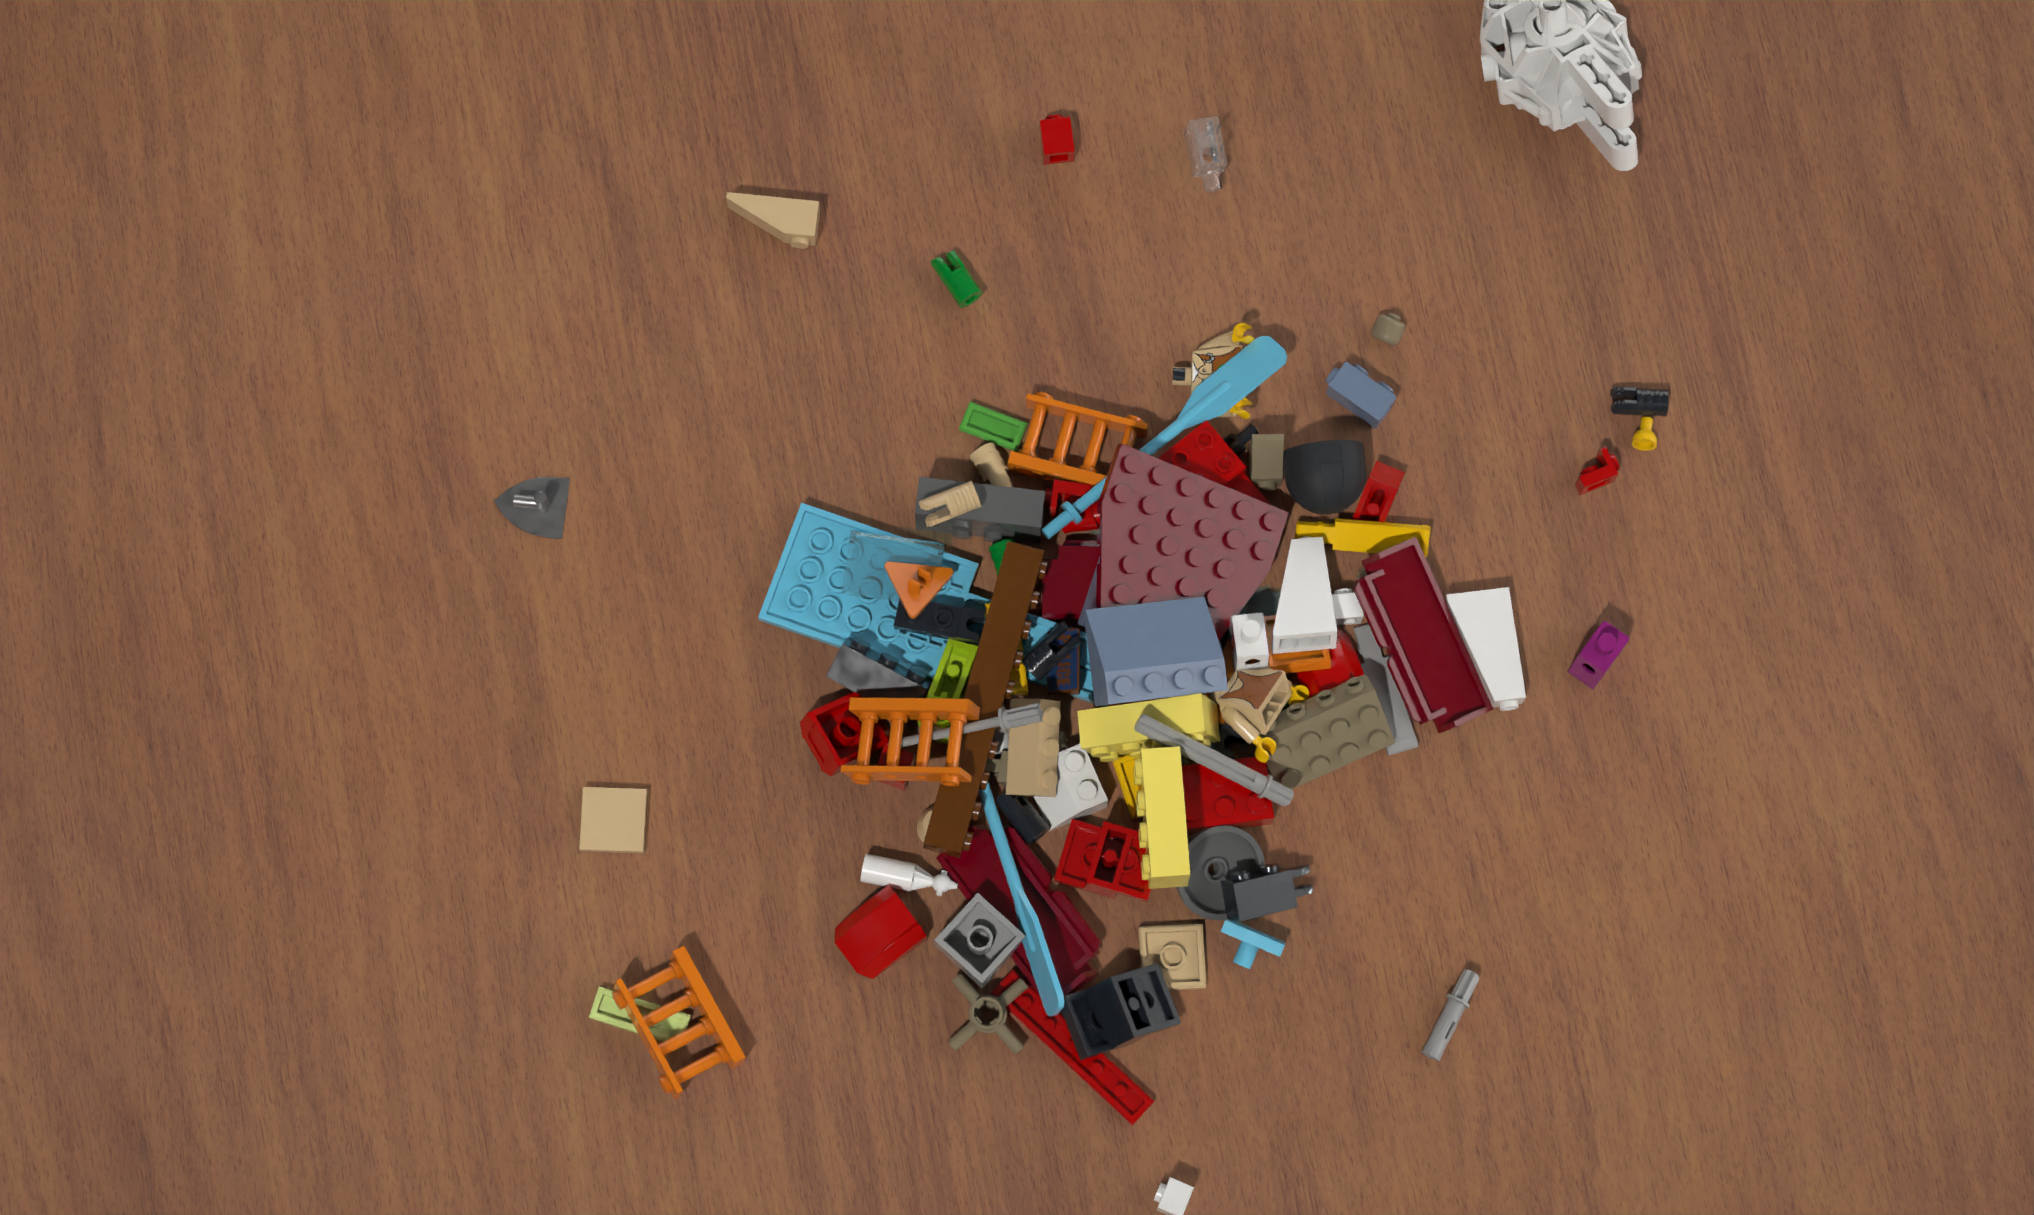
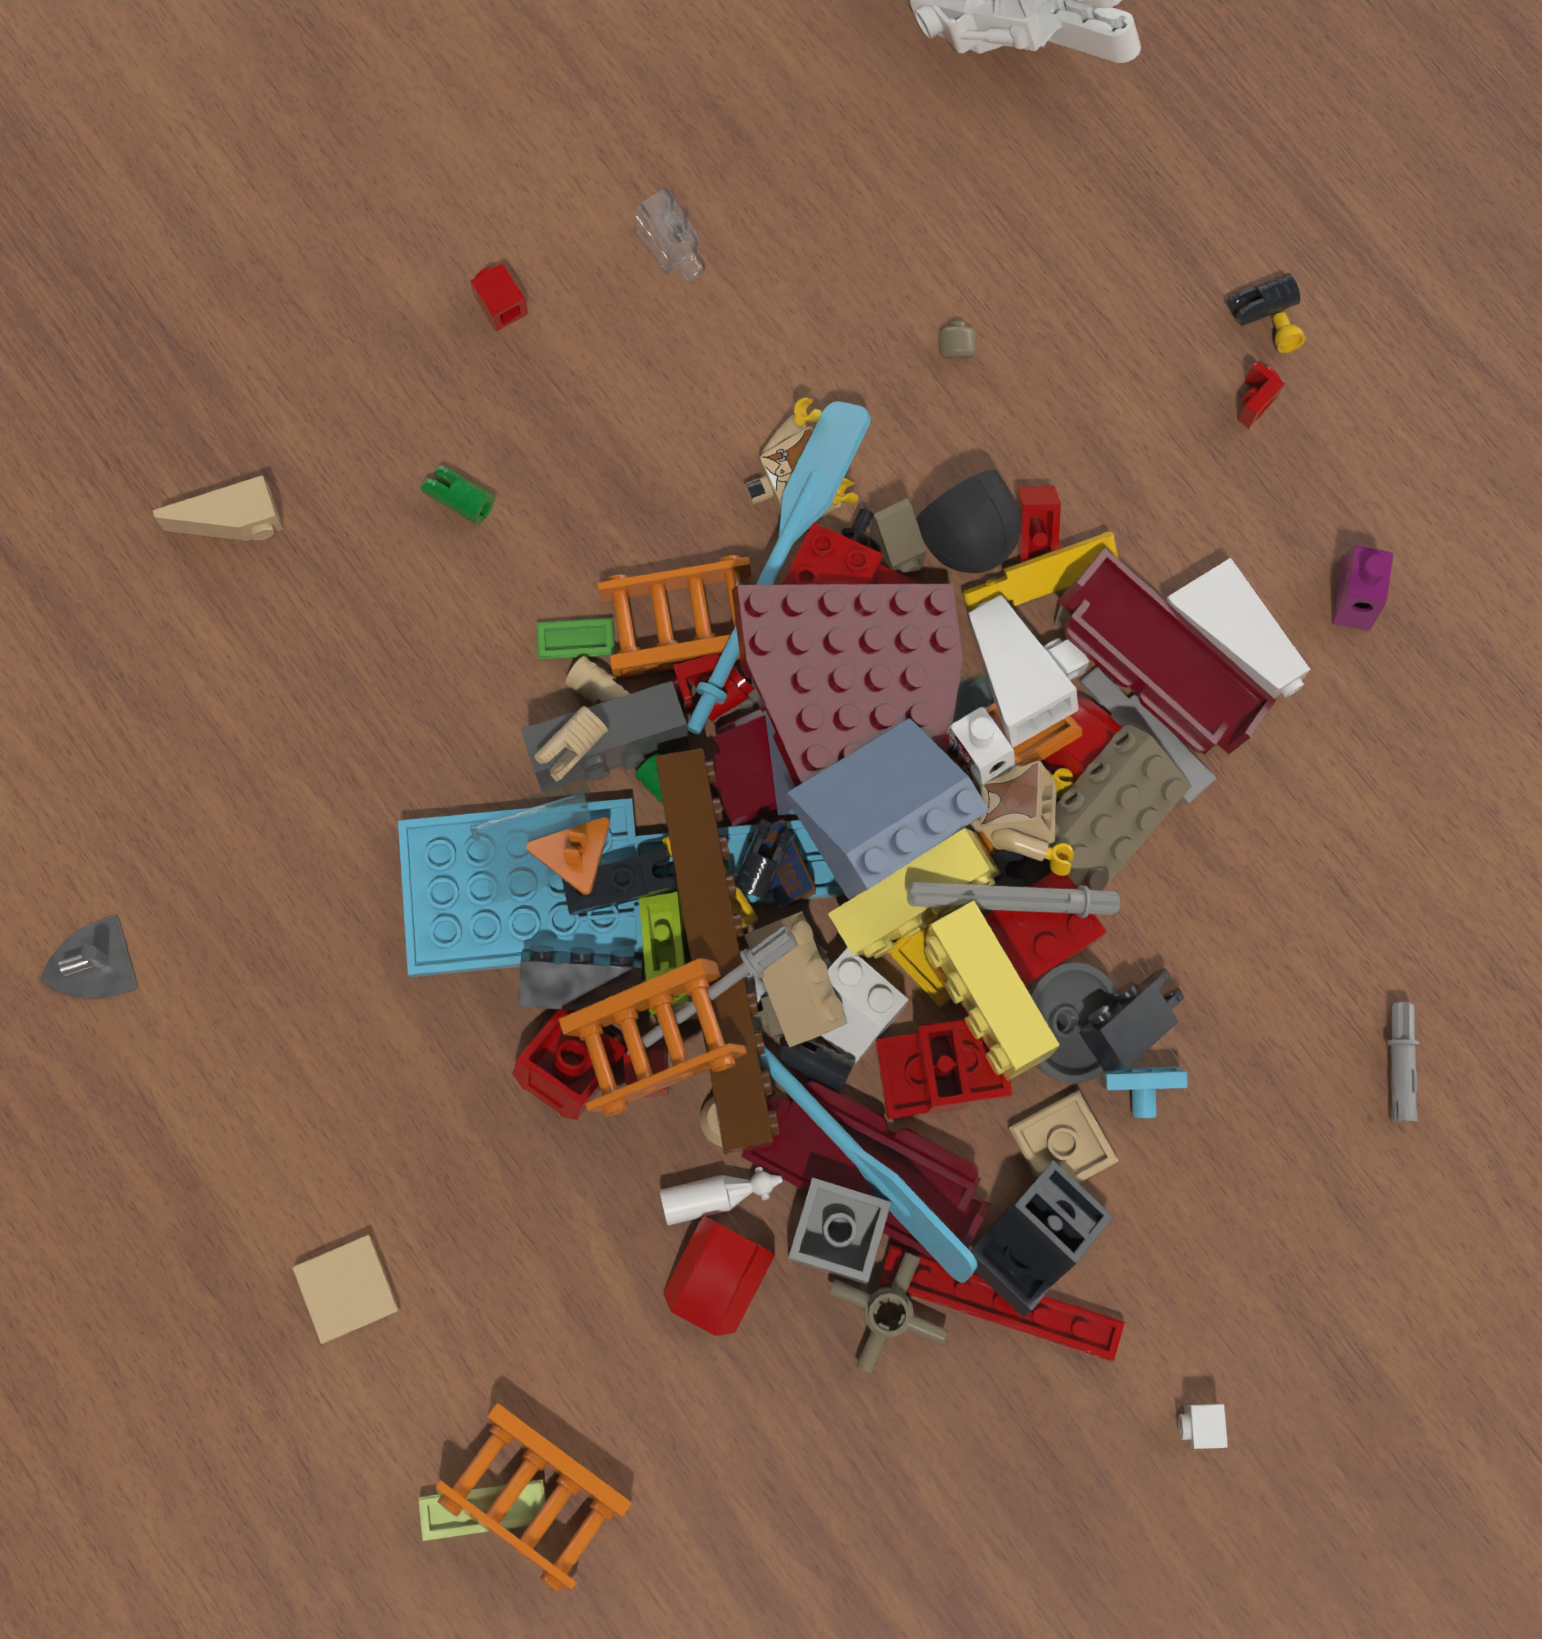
camera: 25 degrees left, 0 degrees up
sand blue brick [1325,362,1397,429] -> none

